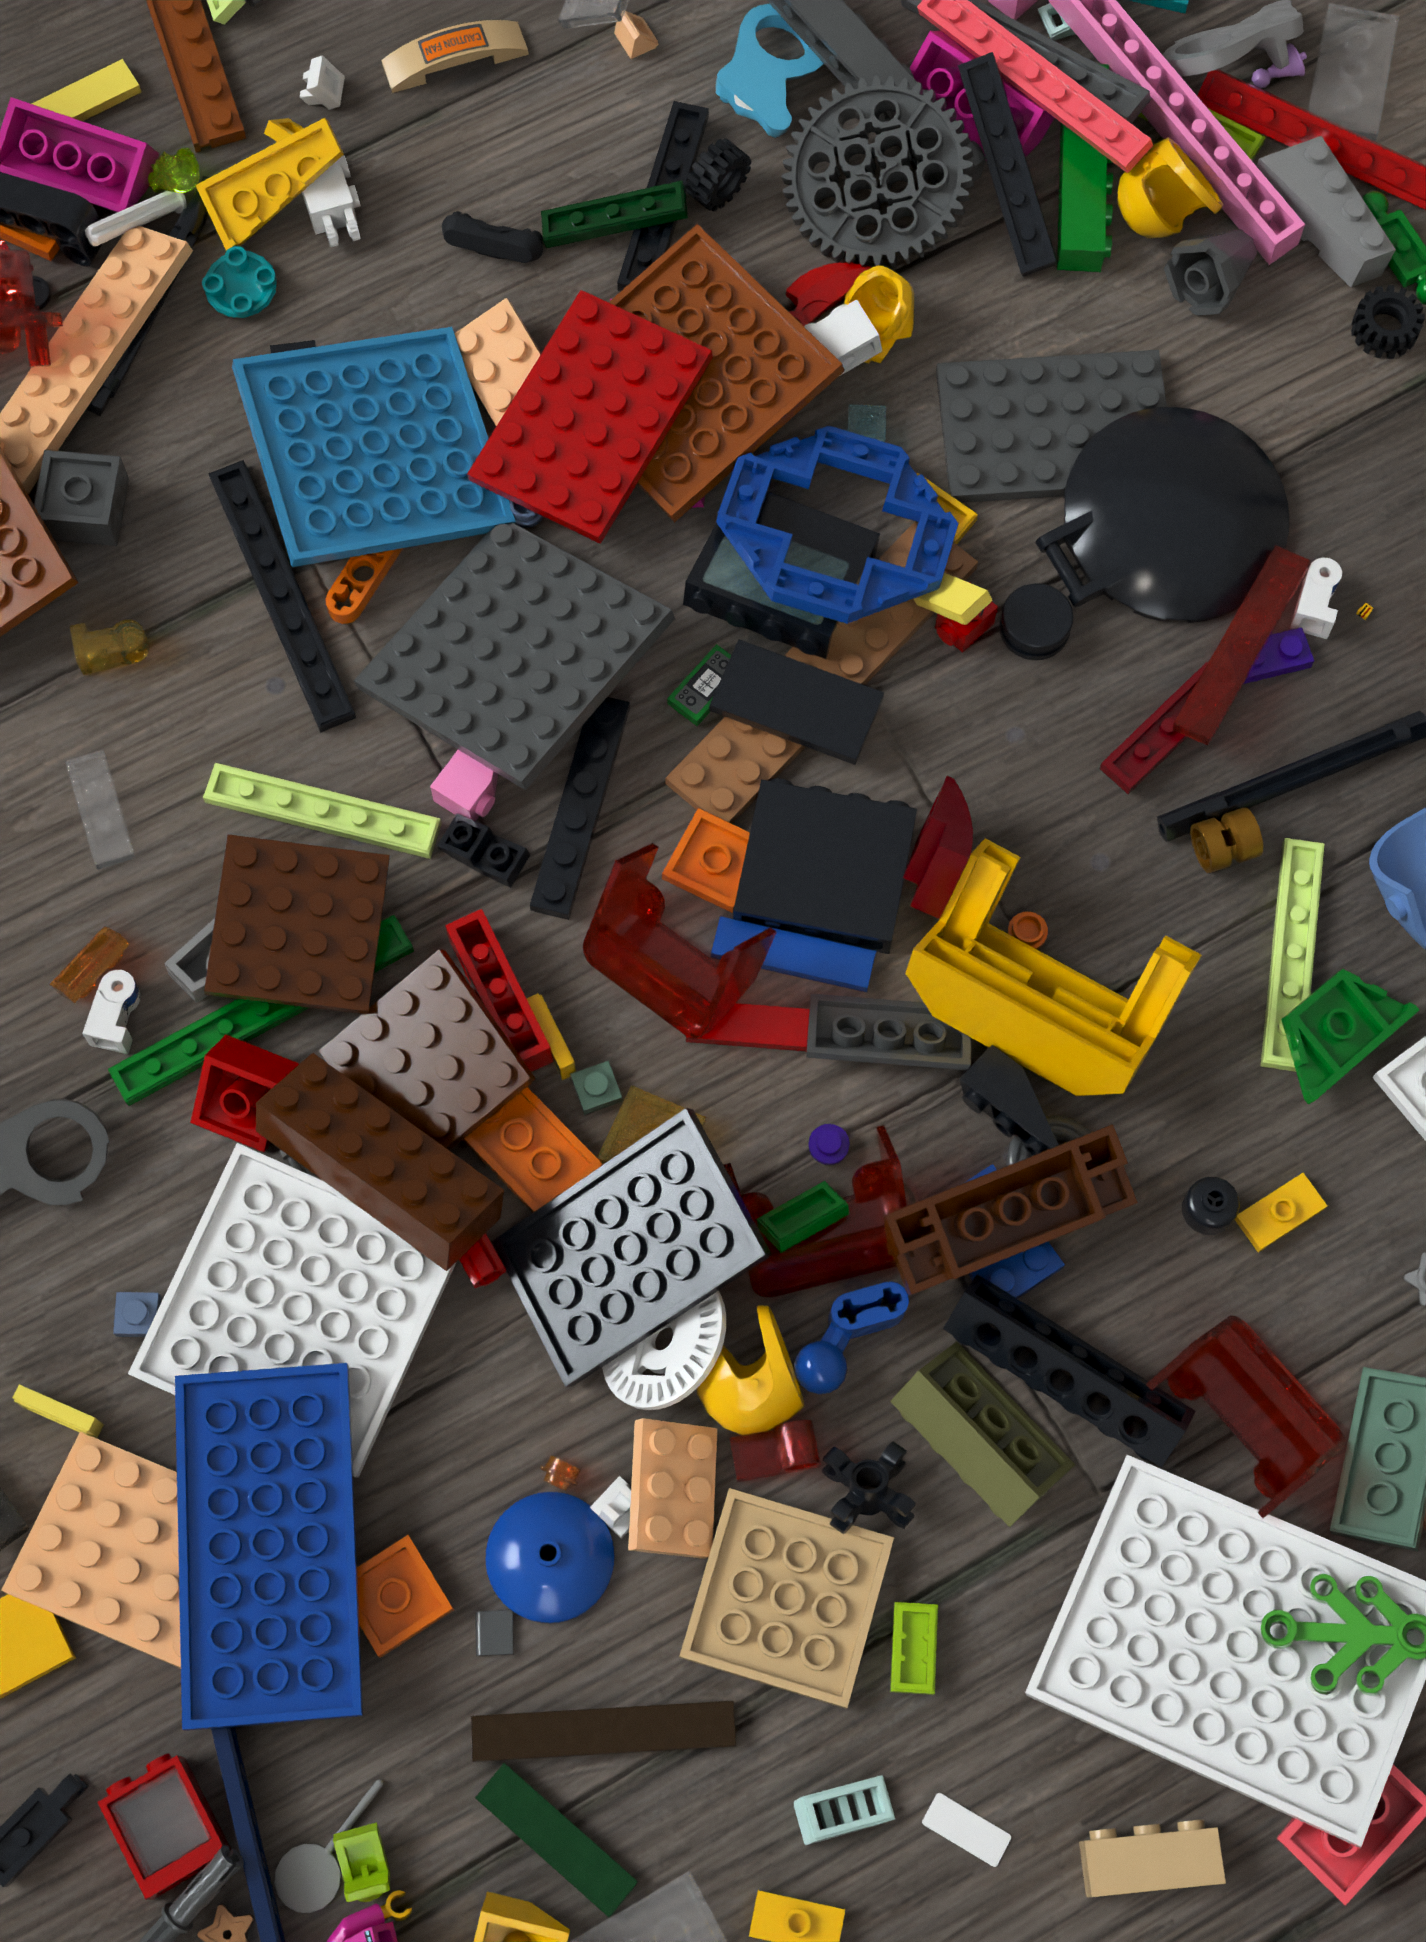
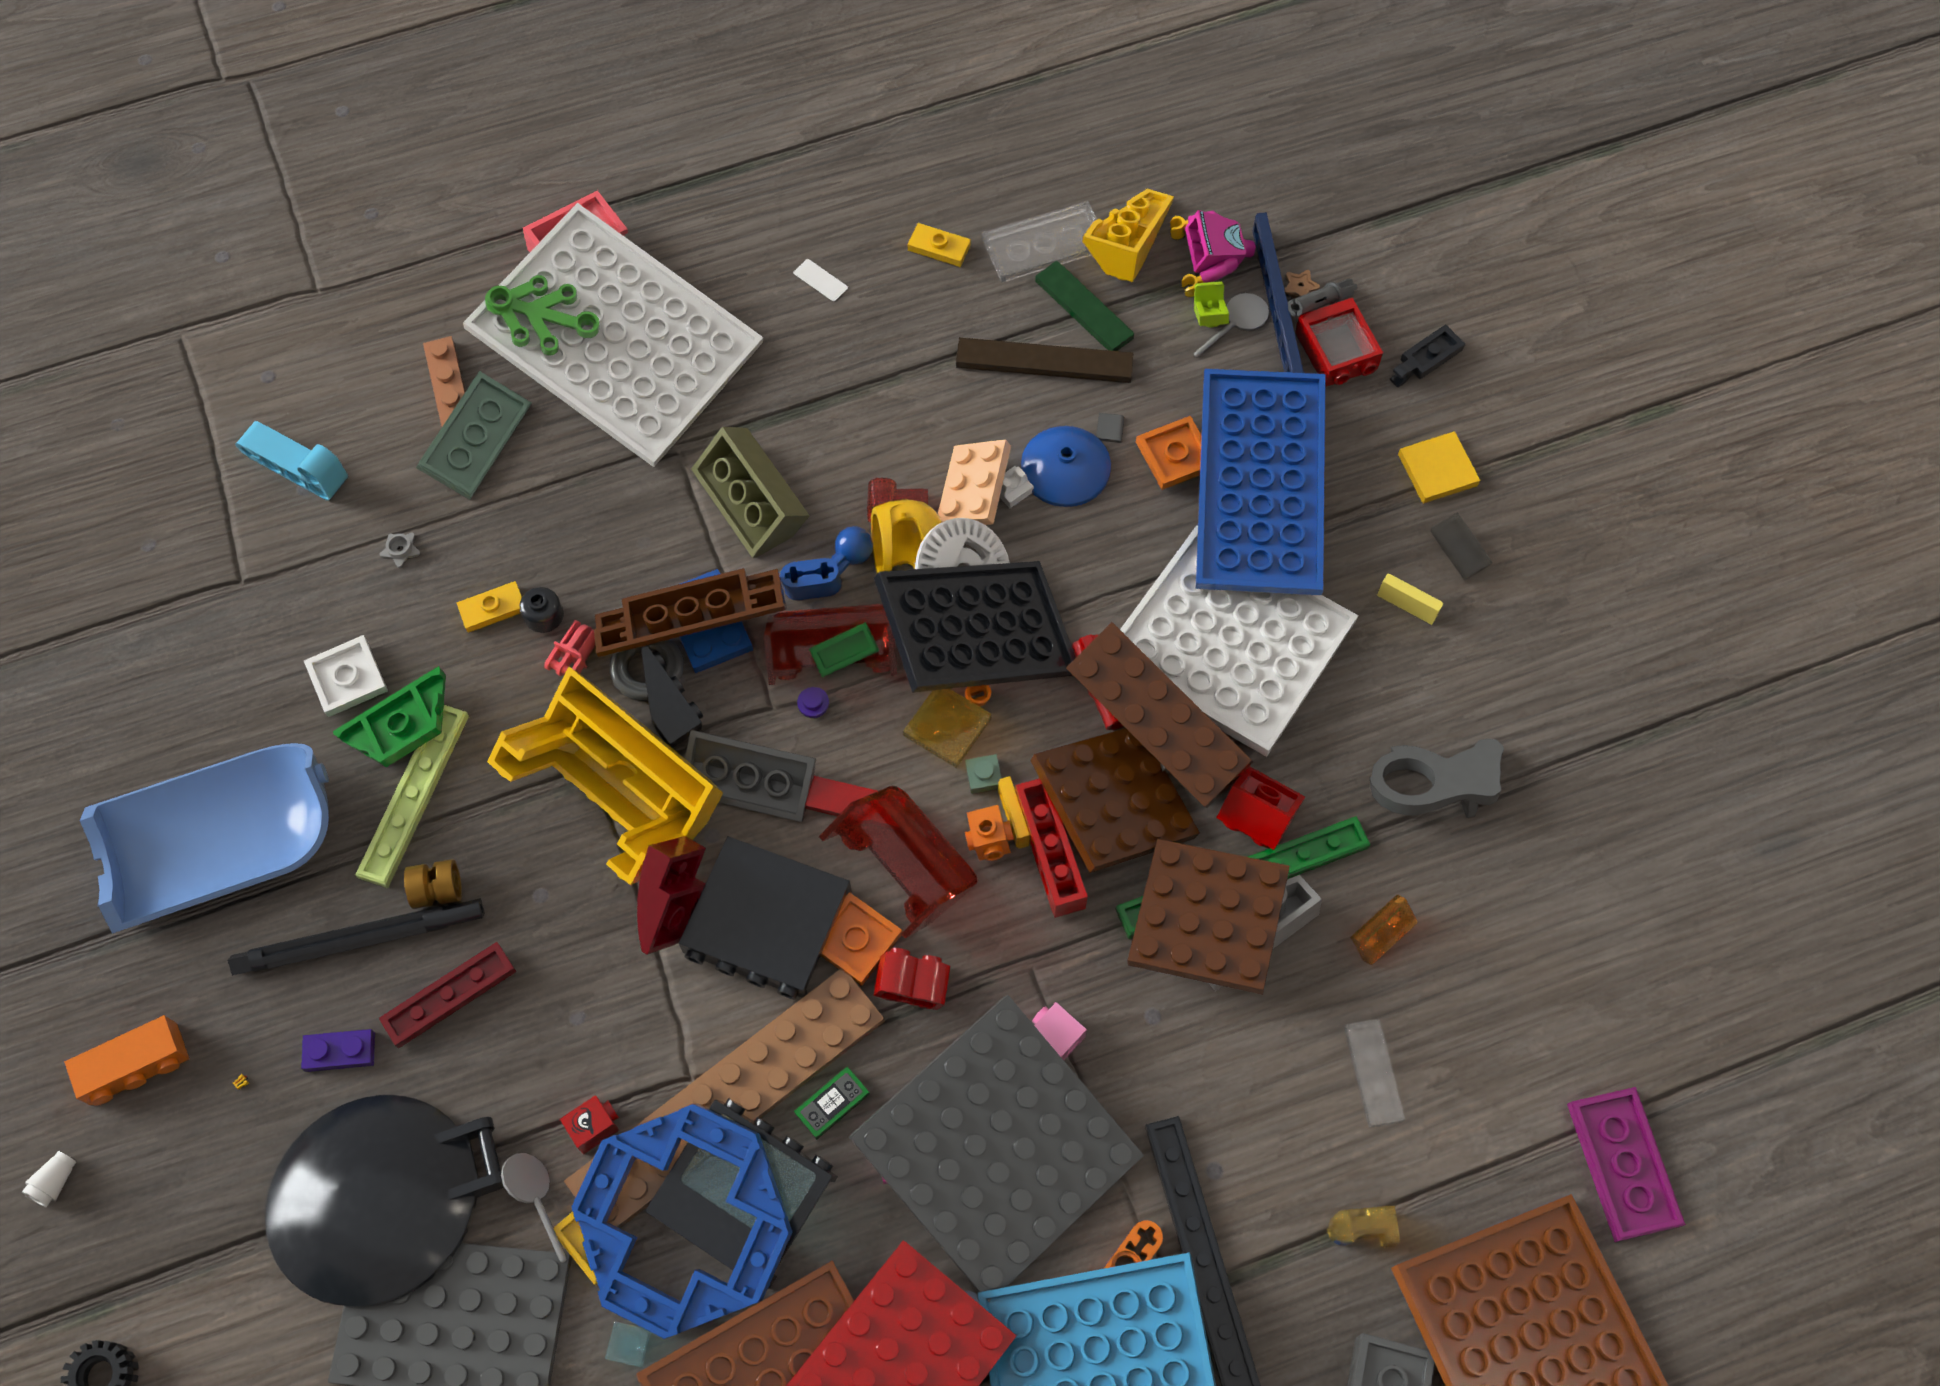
camera: 170 degrees left, 5 degrees down
light nougat plate [1,1432,181,1669] -> none
white leg [82,970,141,1054] -> none
sand blue plate [113,1292,161,1337] -> none
yellowish green tile [203,763,442,859] -> none
black slope [437,814,530,888] -> none
orange plate [463,1087,603,1213] -> none
black plate [530,697,630,920] -> none
clear orange plate [540,1455,581,1491] -> none
tan plate [679,1488,894,1709] -> none
black tile [709,639,884,765] -> none
blue tile [711,916,876,992] -> none
light aqua slope [794,1775,895,1845] -> none
black pin [822,1441,916,1534] -> none
lime plate [890,1602,938,1695] -> none
light yellow tile [914,573,992,625] -> none
black brick [943,1274,1196,1468] -> none
black head [999,583,1074,660] -> none
orange plate [1007,911,1048,949] -> none
tan brick [1079,1820,1226,1897] -> none
clear red windscreen [1146,1315,1346,1518] -> none
clear red tile [1172,545,1311,746] -> none
white leg [1290,557,1342,639] -> none
none -> light grey piece [501,1153,567,1263]
none -> coral arm [544,620,595,676]
none -> red brick [873,948,951,1010]
none -> orange brick [965,805,1014,861]

